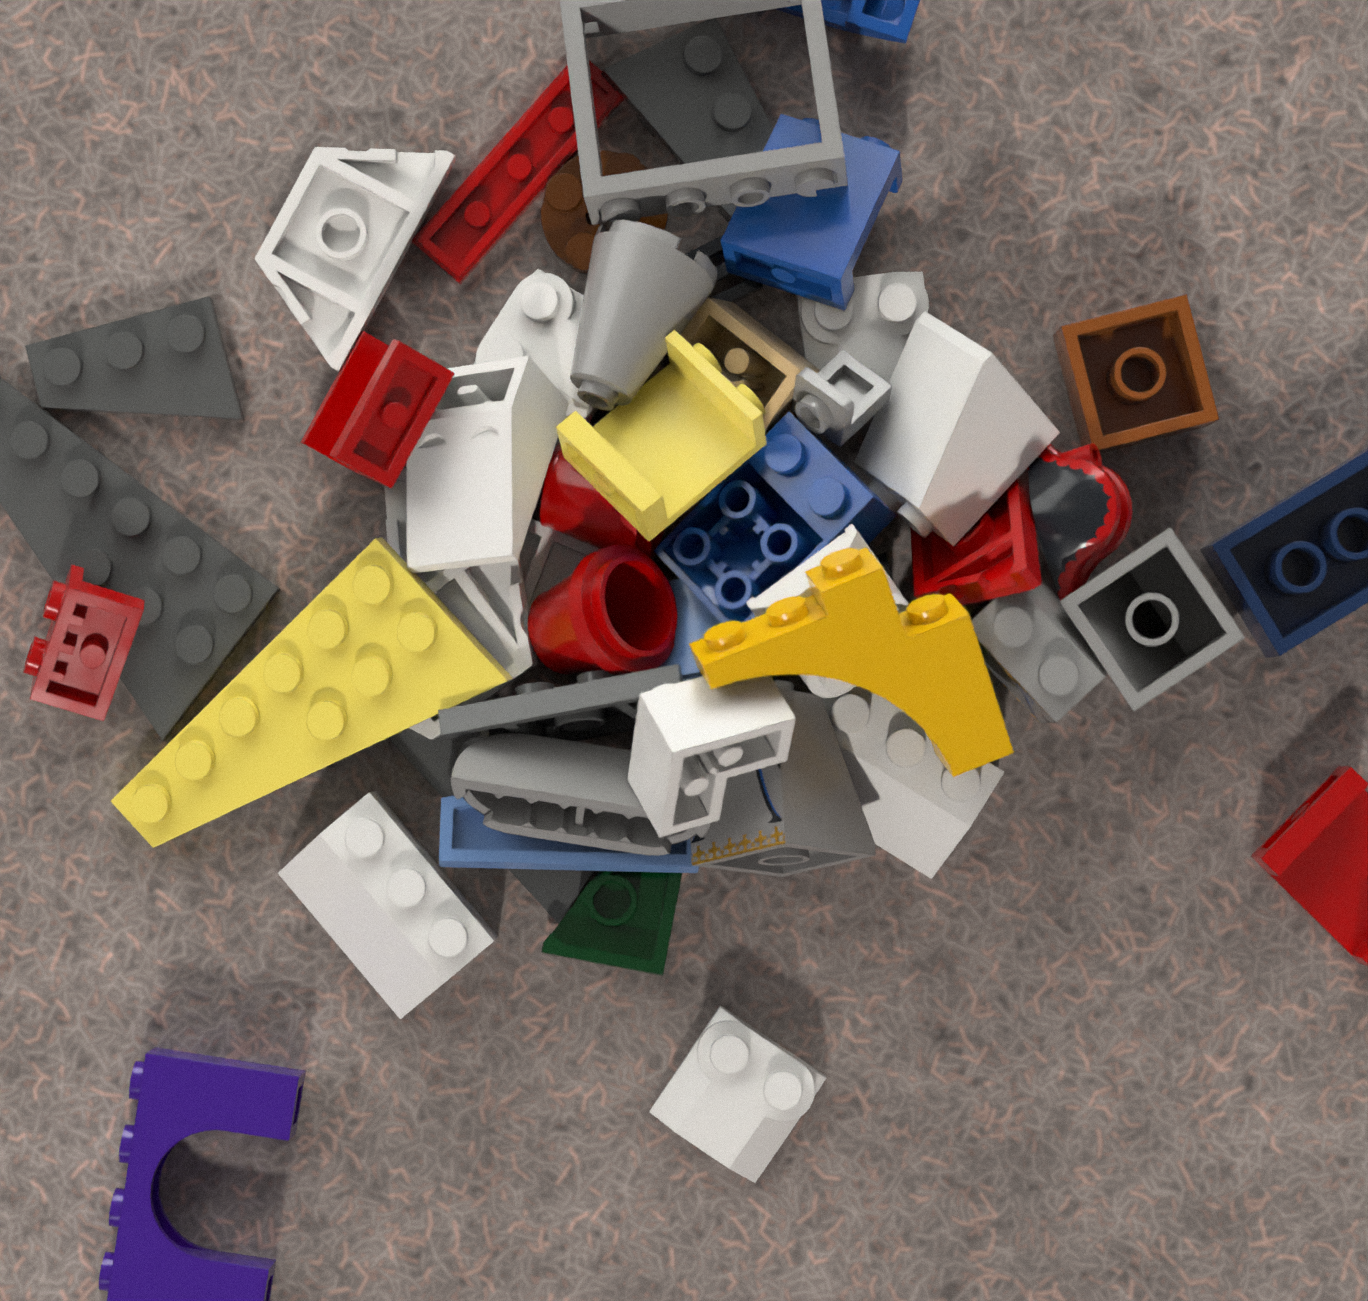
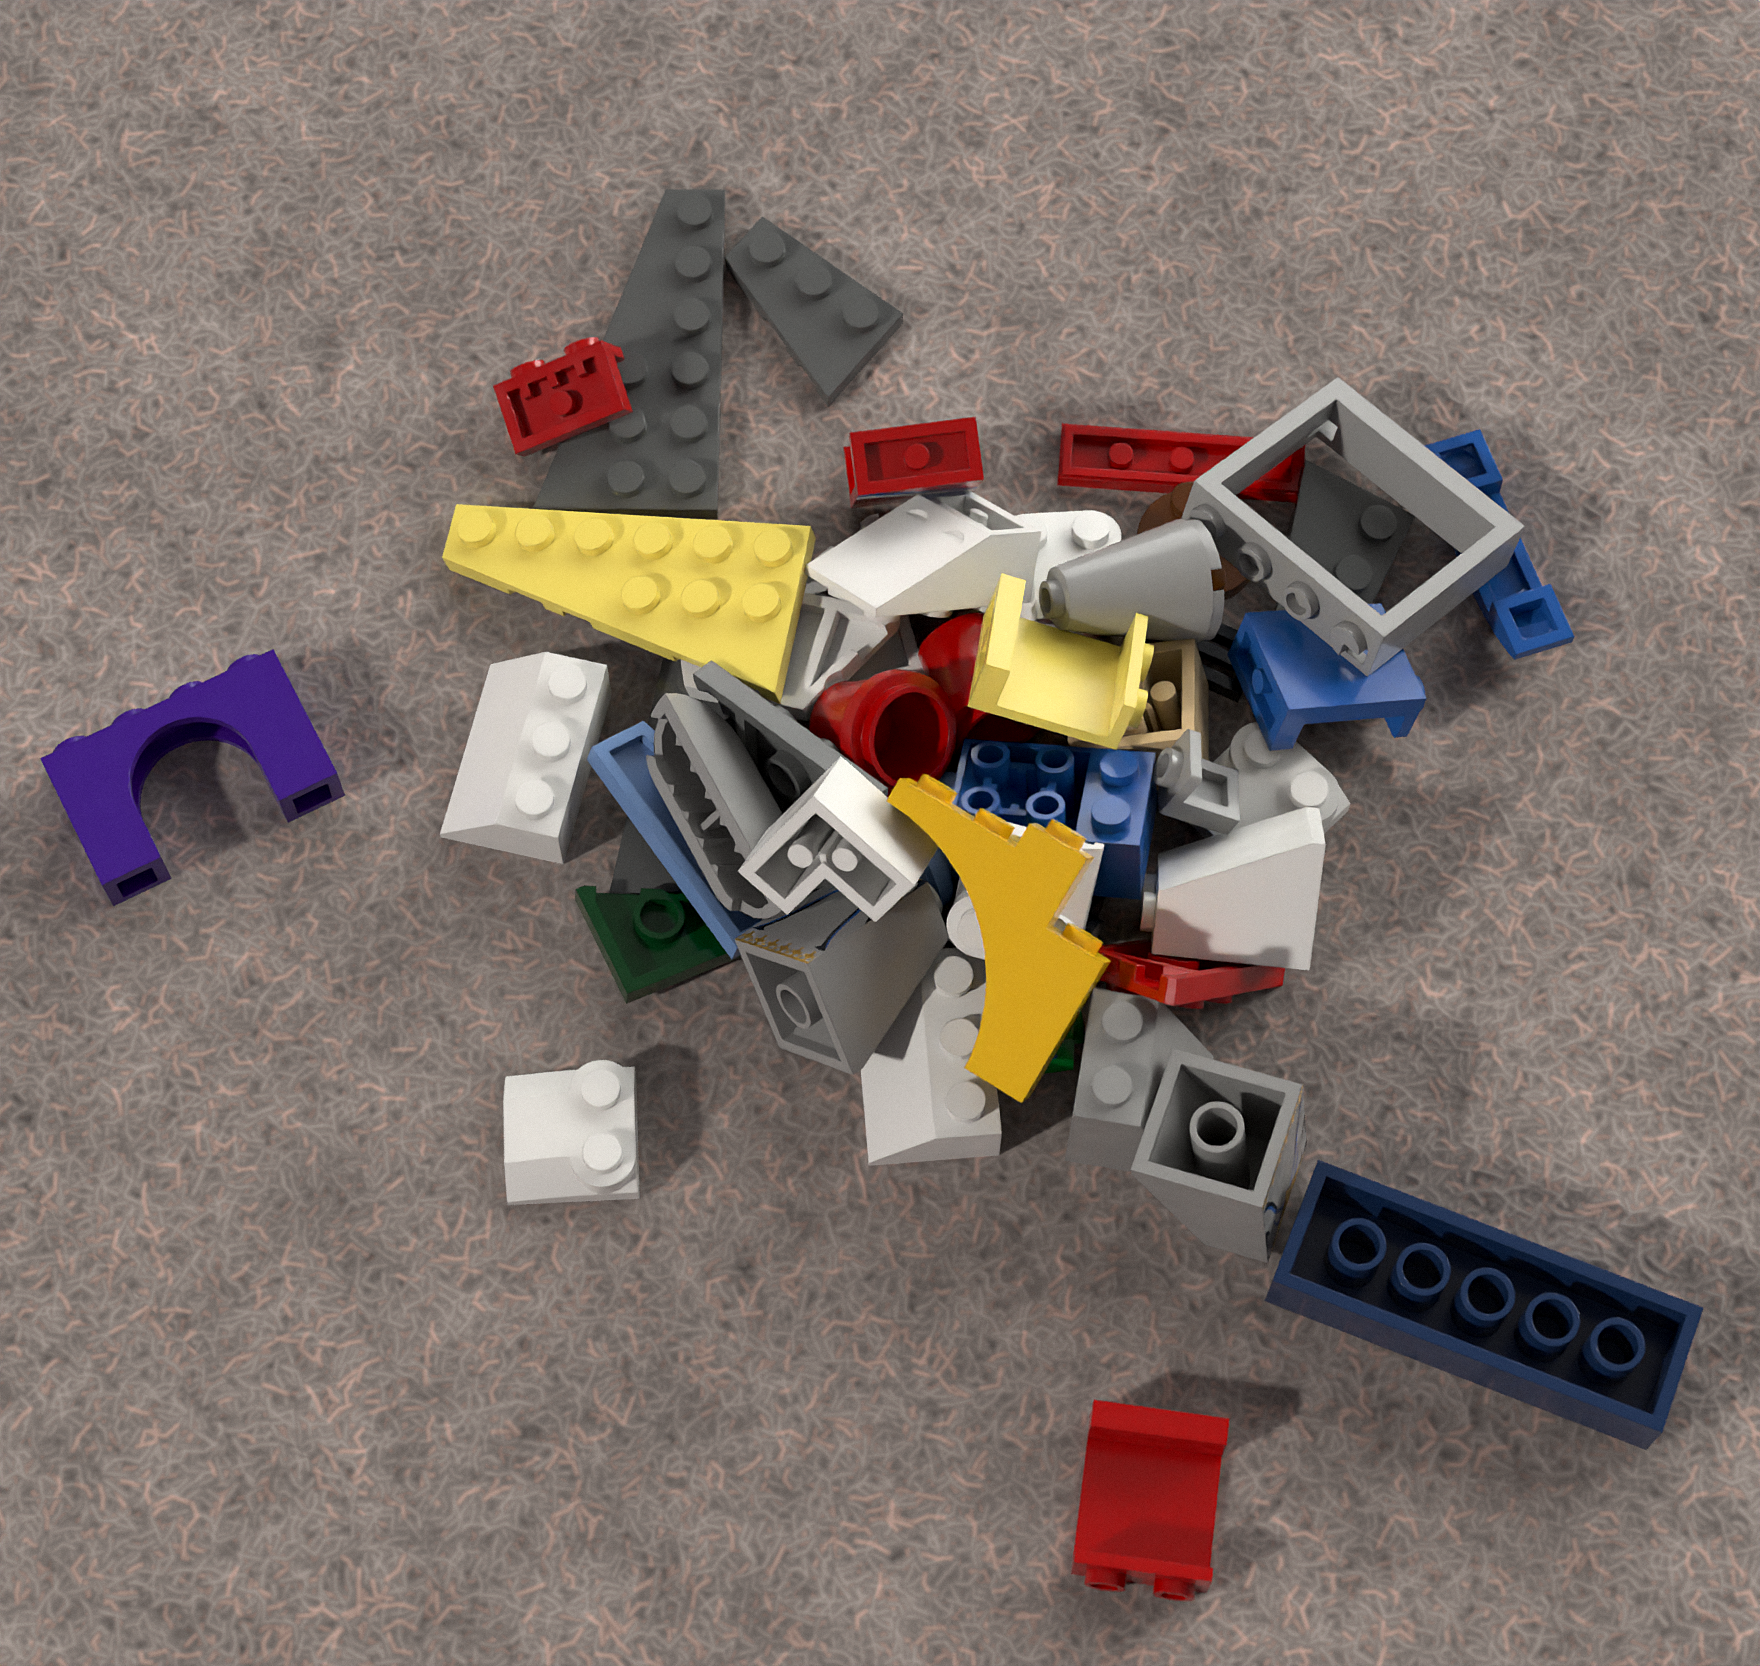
camera: 55 degrees right, 20 degrees down
white wing [255,147,457,372] -> none
hat [1028,443,1133,601] -> none
dark orange brick [1053,294,1219,454] -> none

